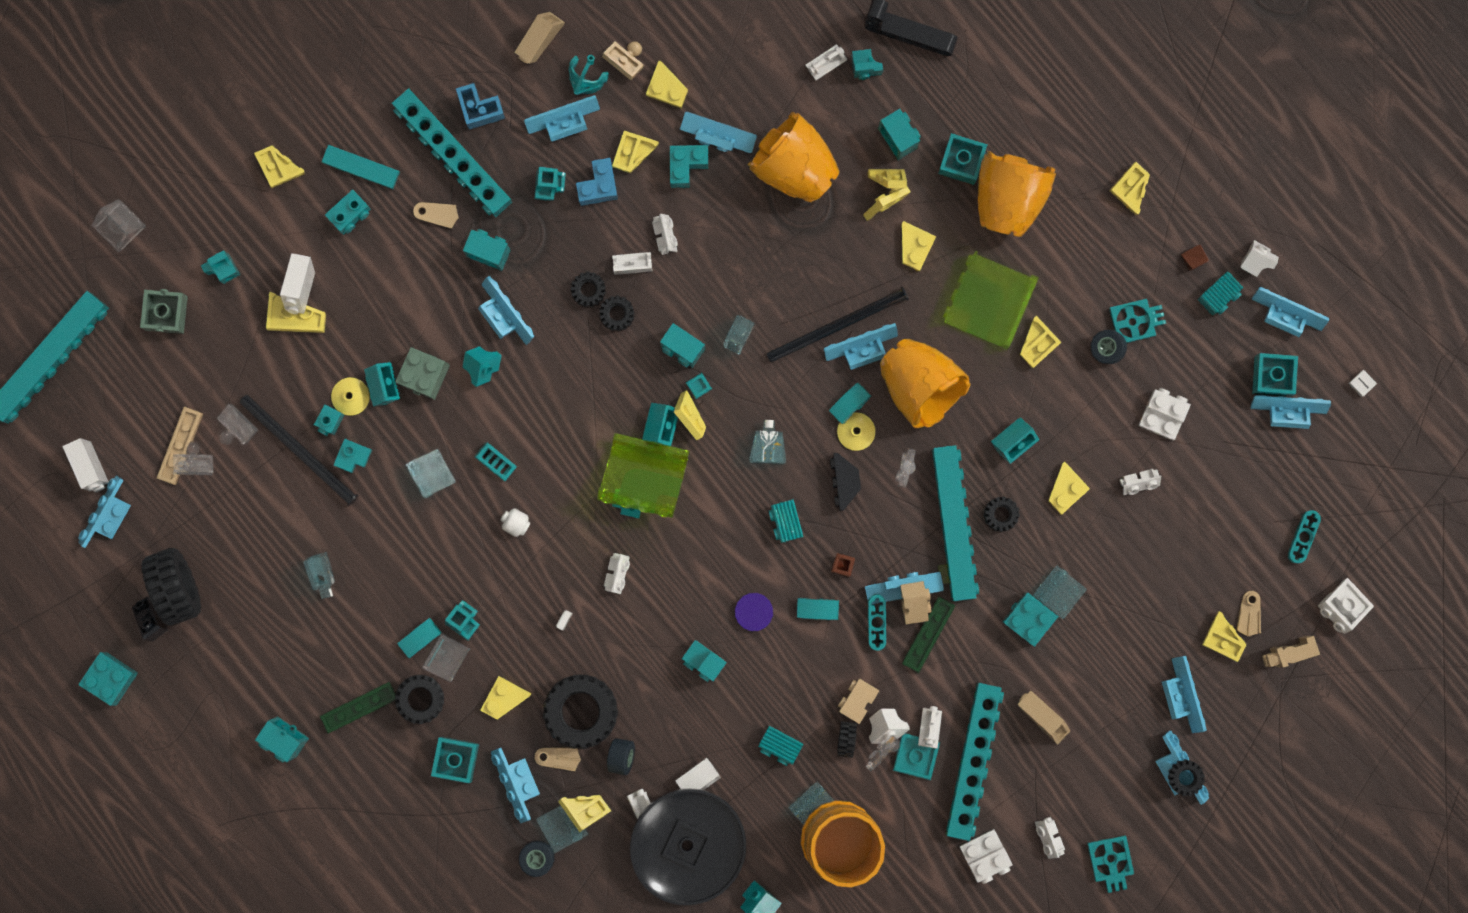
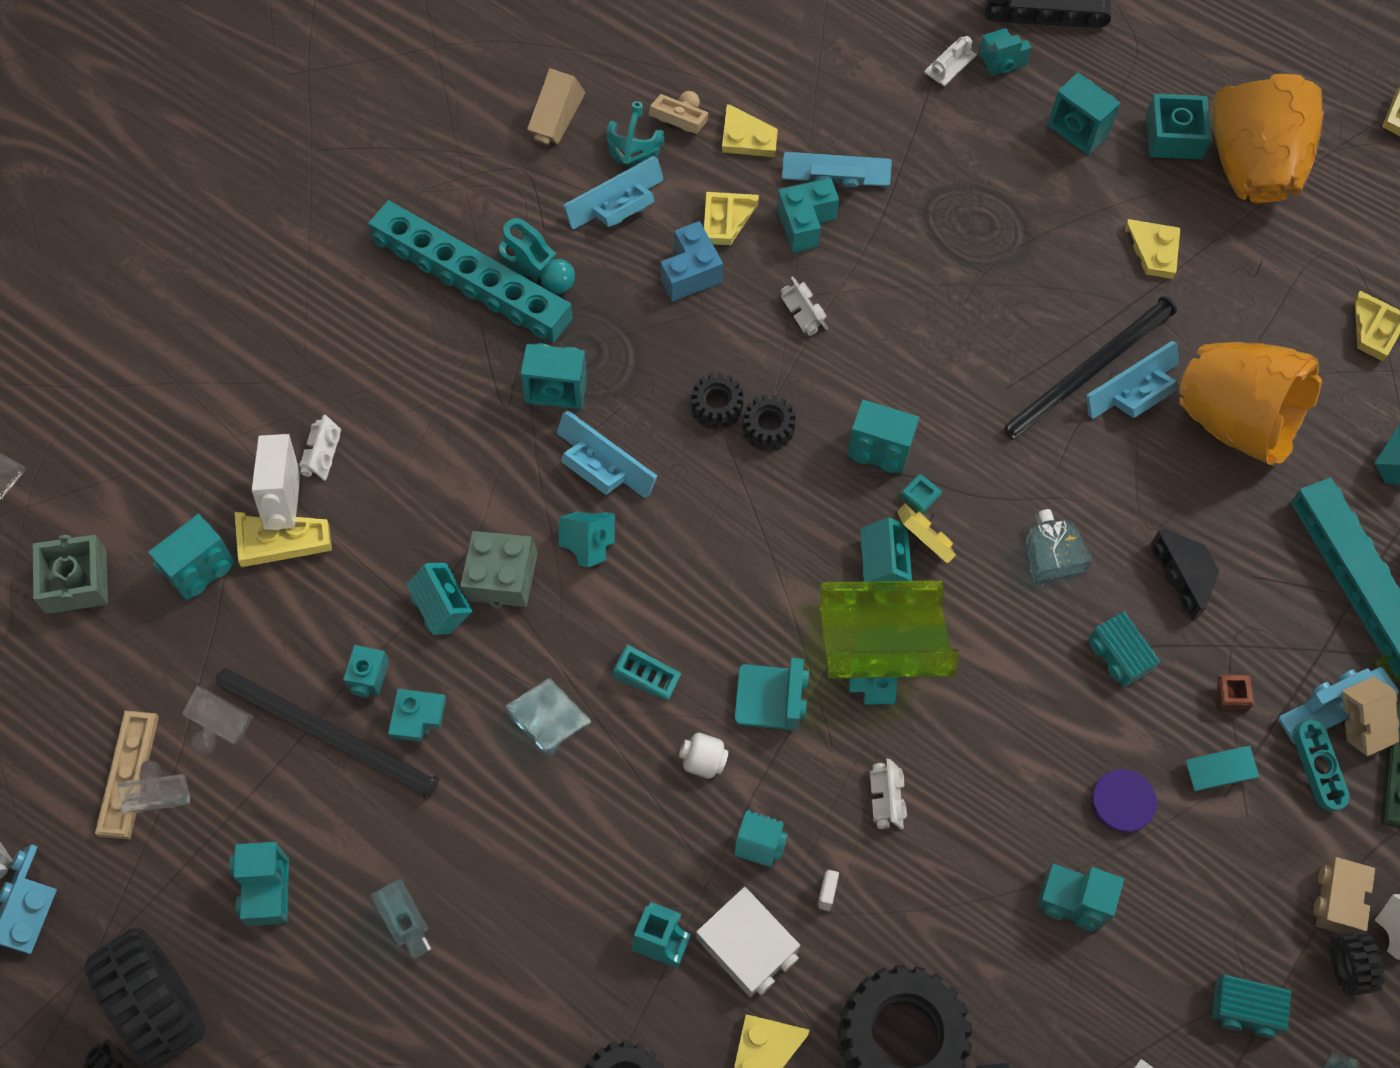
camera: 15 degrees left, 20 degrees down
teal brick [201,250,240,284] -> none
light yellow wing [254,146,305,188] -> none
teal tile [322,145,400,189] -> none
teal brick [325,189,371,235] -> none
light yellow dish [331,378,370,416] -> none
teal slope [397,618,442,658] -> none
tan piece [413,202,459,229] -> none
clear slope [422,634,470,682] -> none
dark azure brick [456,83,505,130] -> none
teal brick [534,167,566,201] -> none
white hinge [612,252,652,275] -> none
clear light blue torso [723,314,756,355] -> none
light orange piece [748,112,839,202] -> none
teal slope [829,383,871,424] -> none
light yellow dish [837,413,875,451] -> none
light yellow wing [863,187,910,221] -> none
light yellow wing [868,169,907,191] -> none
clear plate [895,448,916,489] -> none
clear neon green panel [943,250,1039,349] -> none
none -> teal brick [148,513,235,601]
none -> teal brick [229,842,289,926]
none -> white hinge [299,415,341,481]
none -> teal piece [498,218,575,294]
none -> white brick [696,887,800,998]
none -> teal bracket [735,658,809,731]
none -> teal brick [735,810,788,867]

